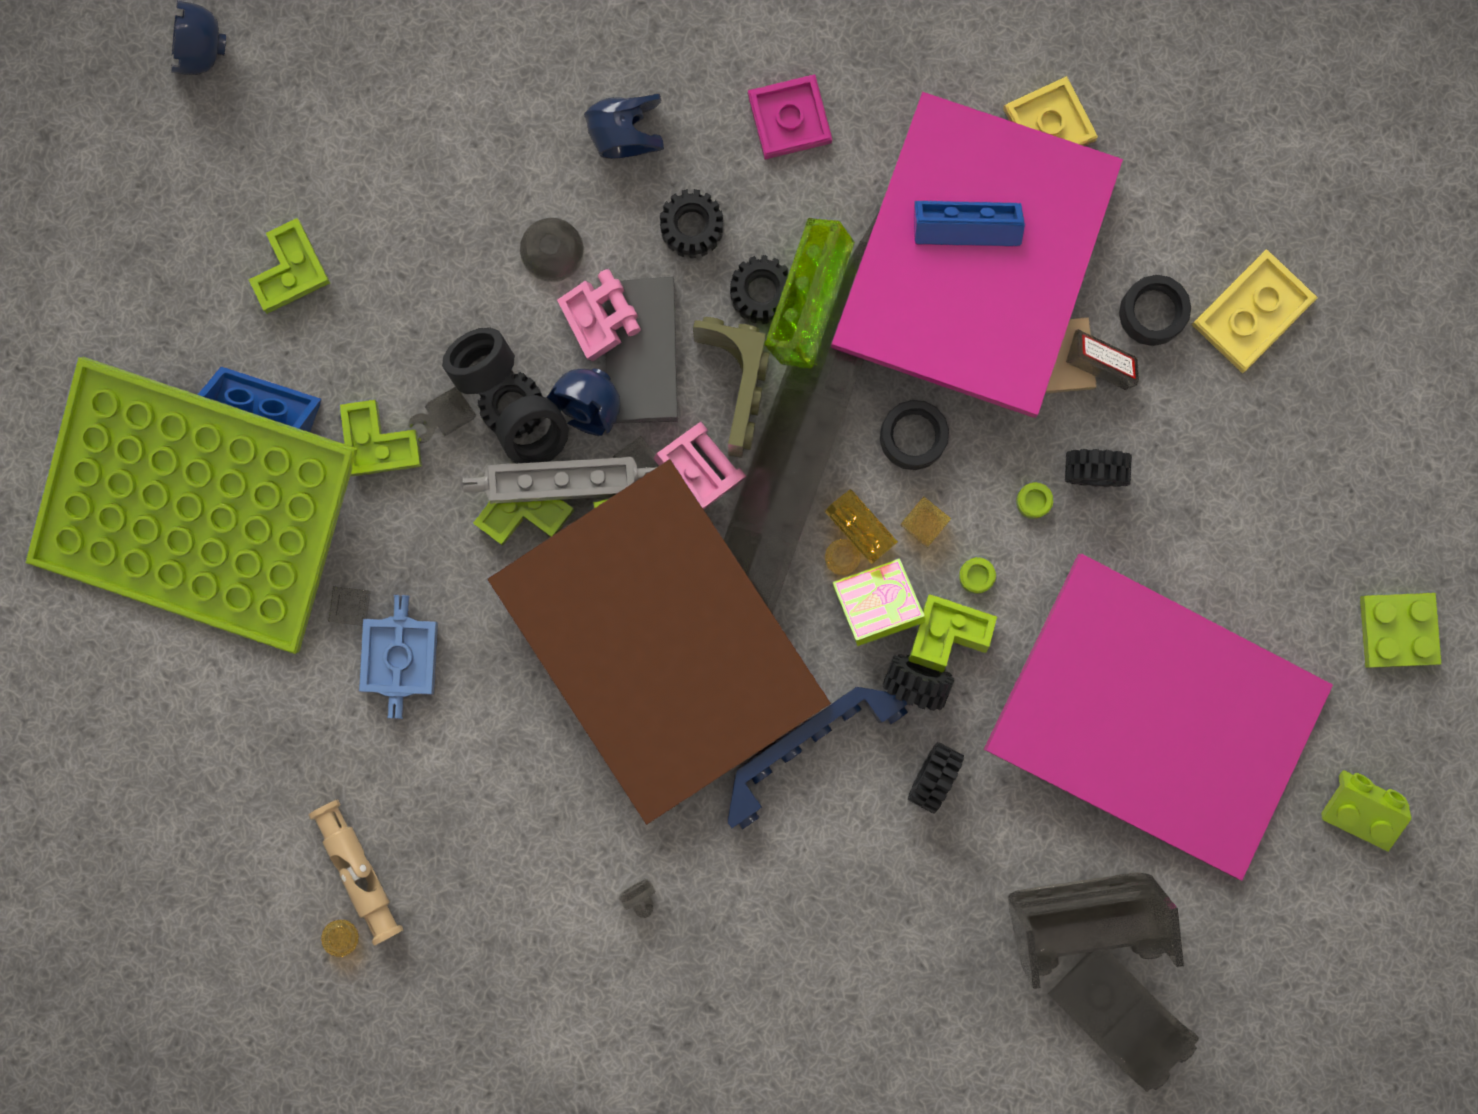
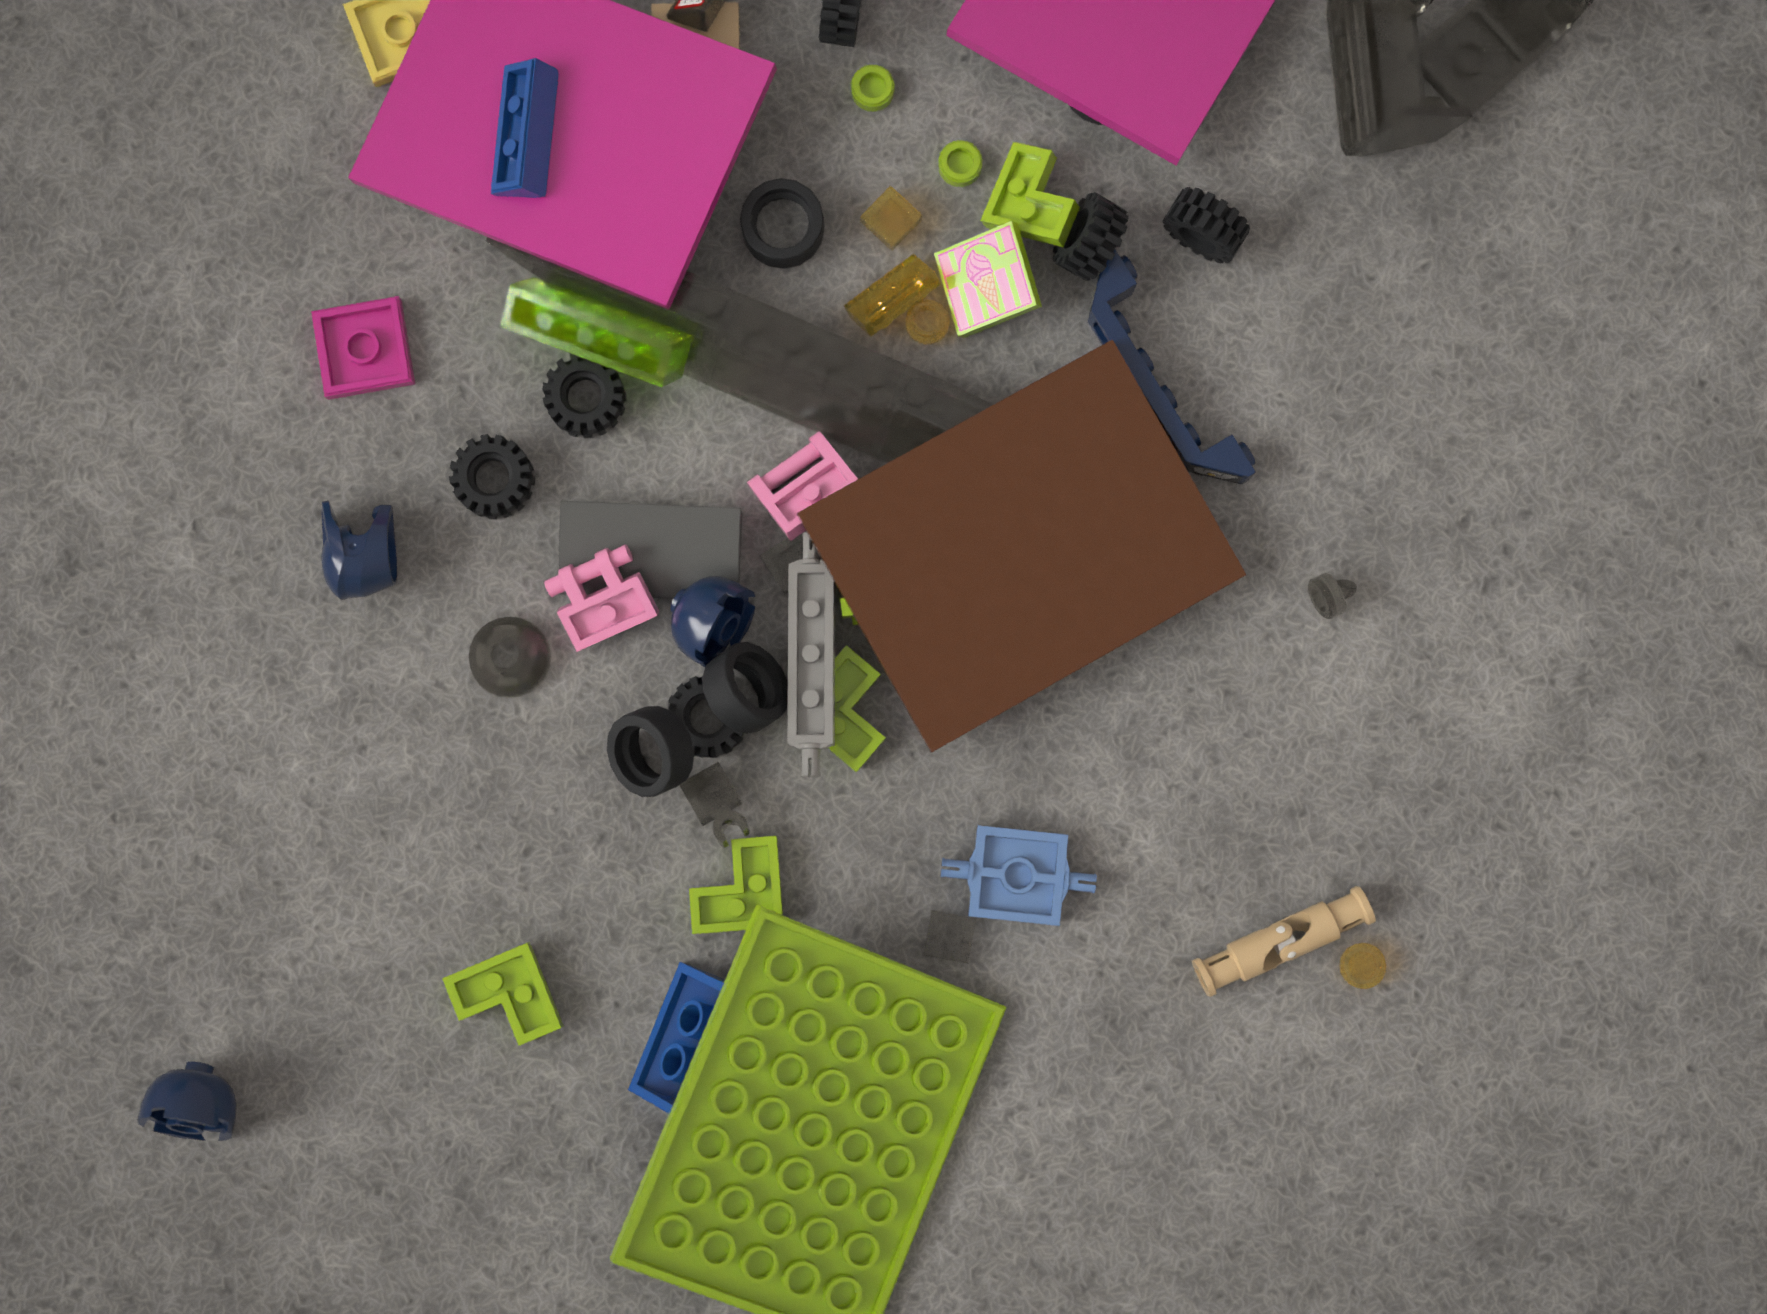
camera: 85 degrees left, 0 degrees up
olive bracket [693,317,770,458] -> none

